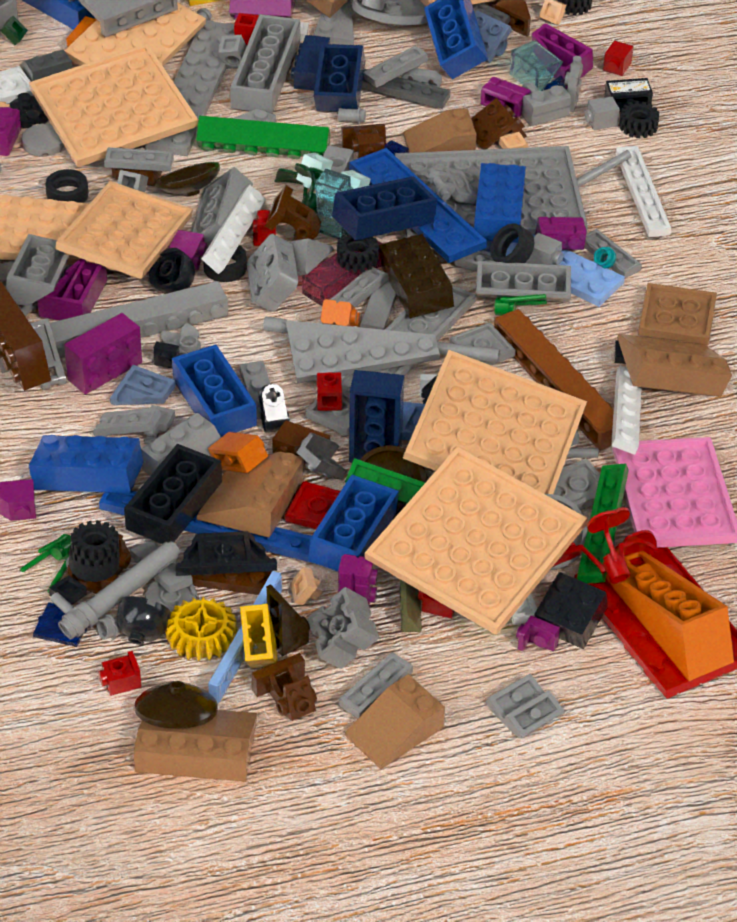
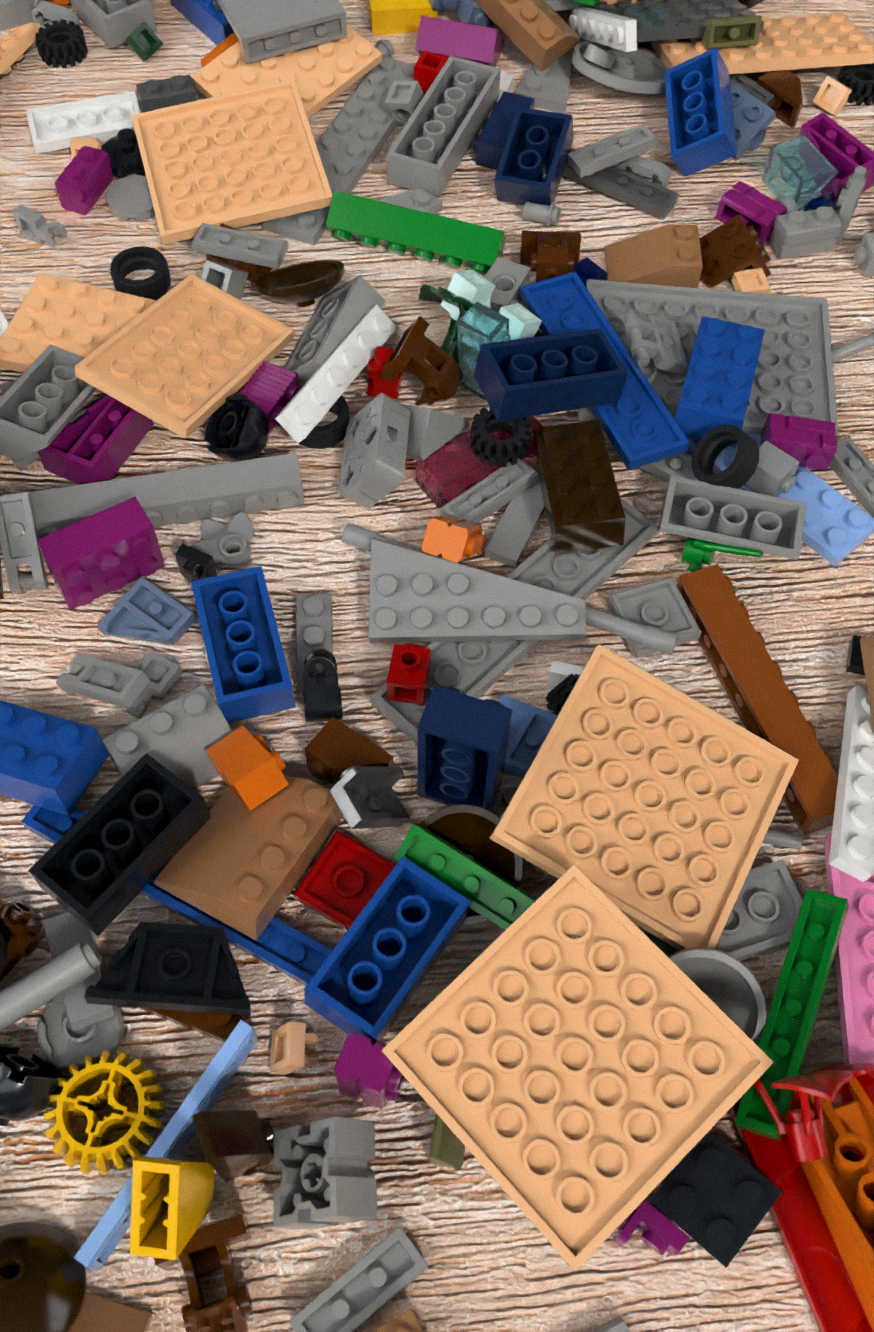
camera: 10 degrees right, 15 degrees up
teal plate [594,247,616,269] -> none

